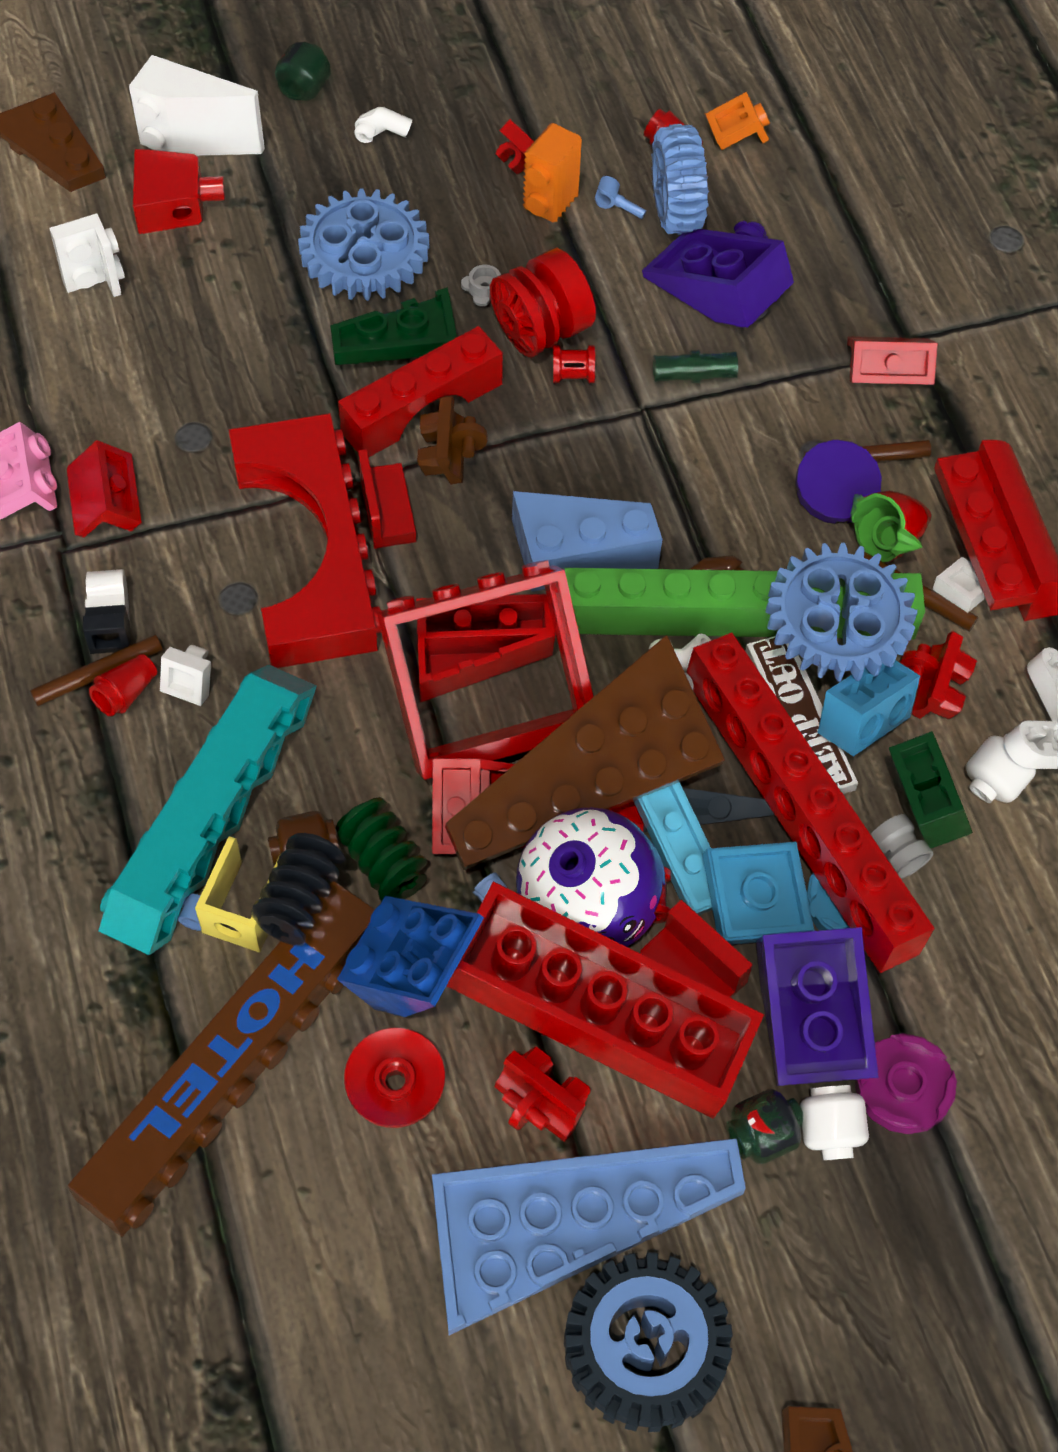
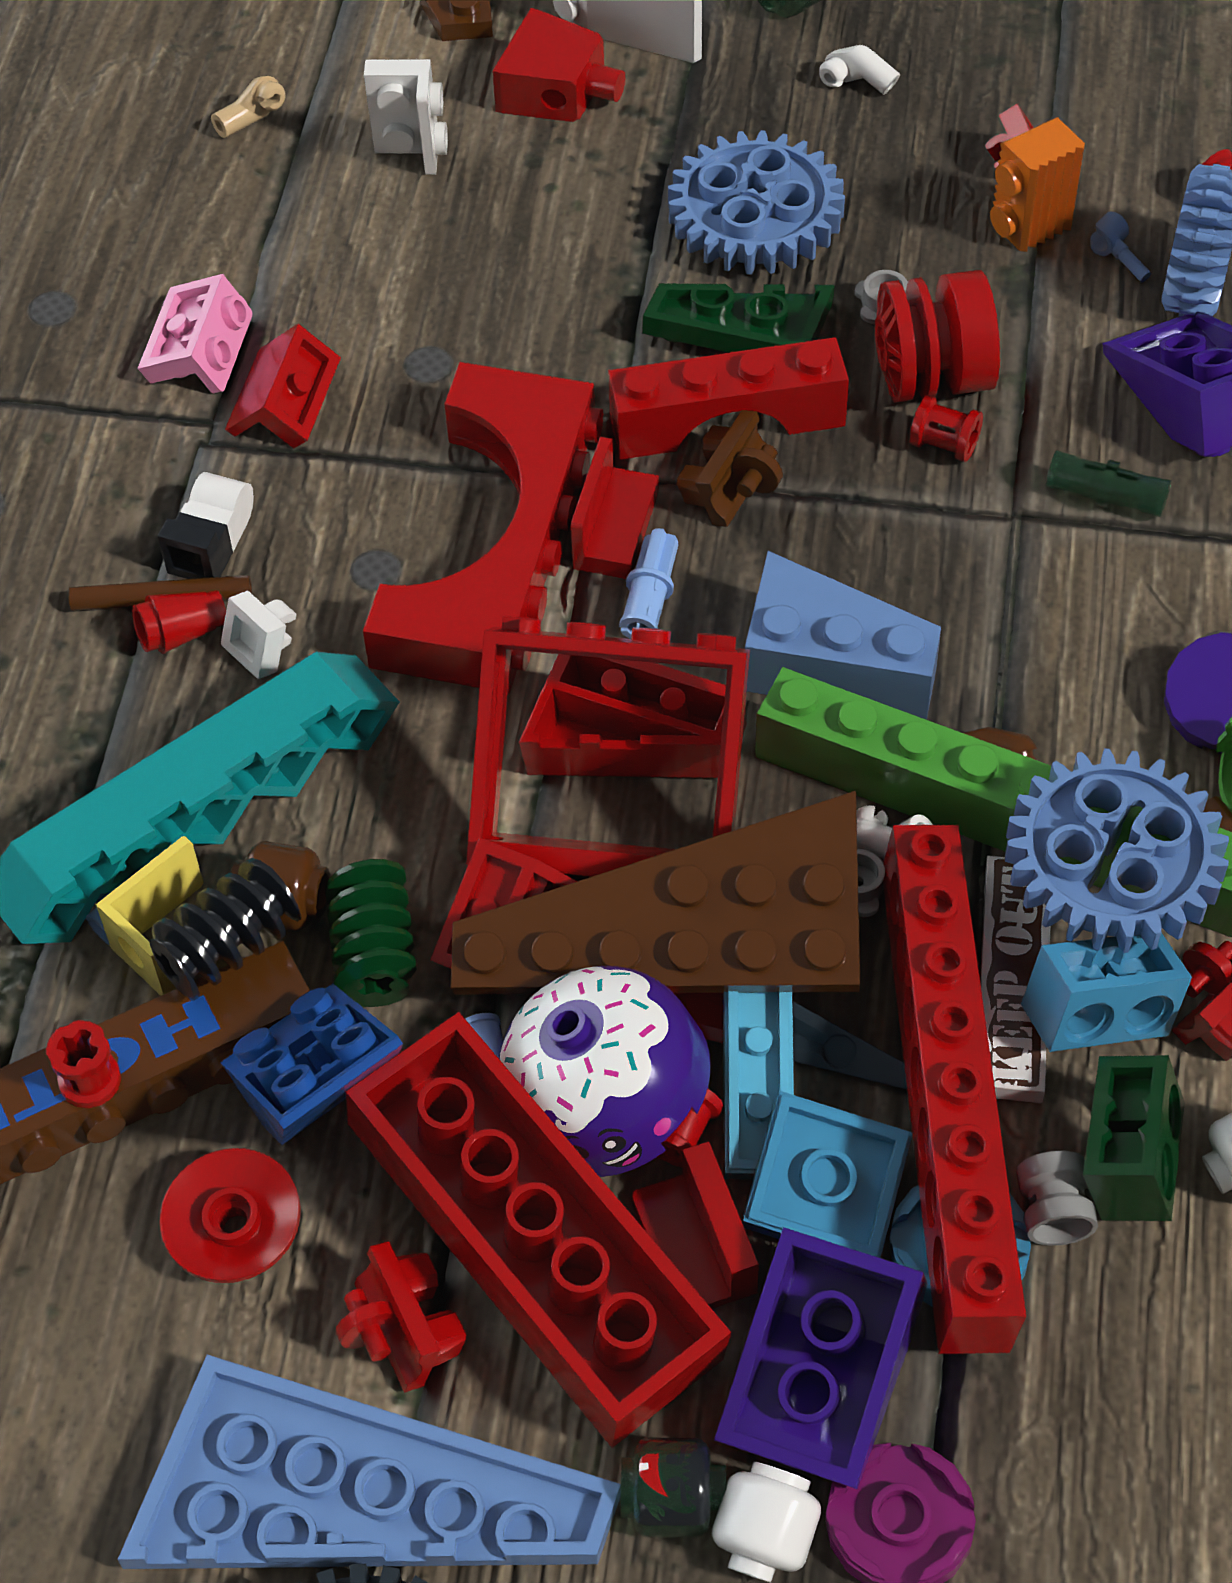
camera: 30 degrees right, 5 degrees down
none -> red bush [46,1020,122,1108]
none -> light blue axle [619,528,678,639]

